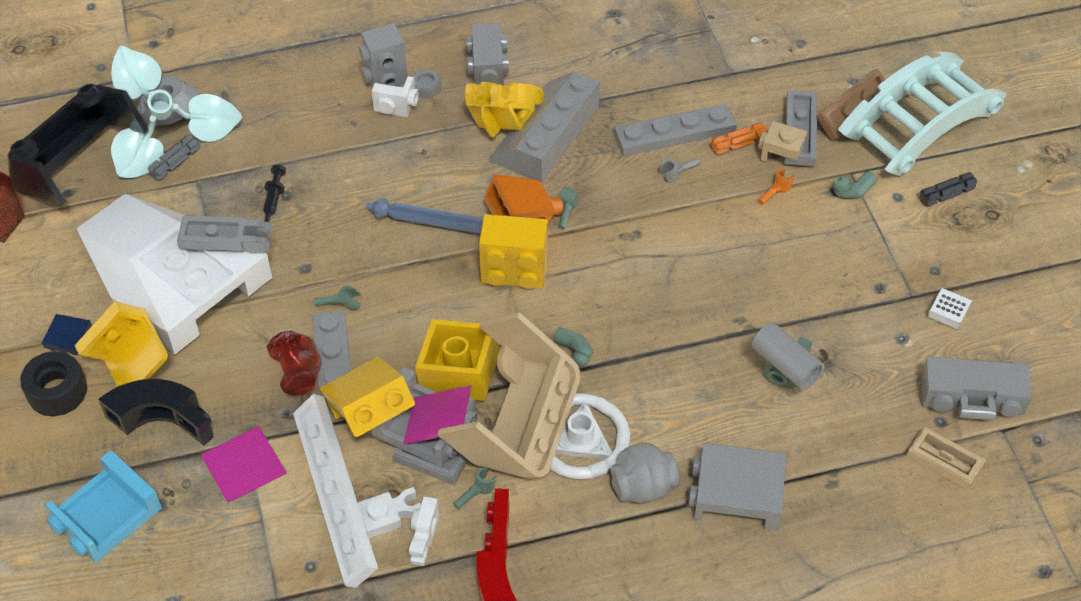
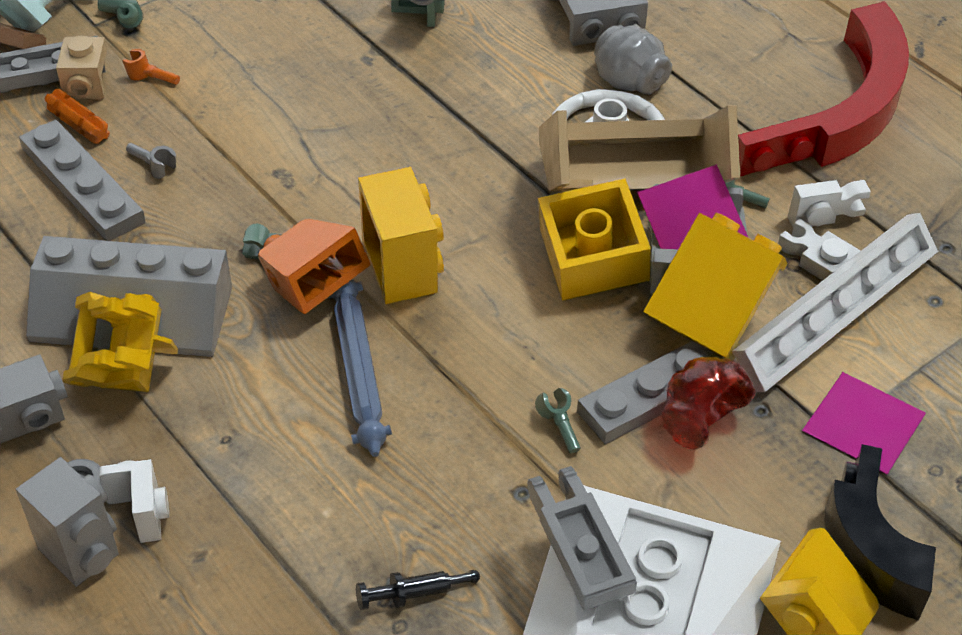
camera: 115 degrees left, 5 degrees down
sand green arm [554,327,593,366] -> none

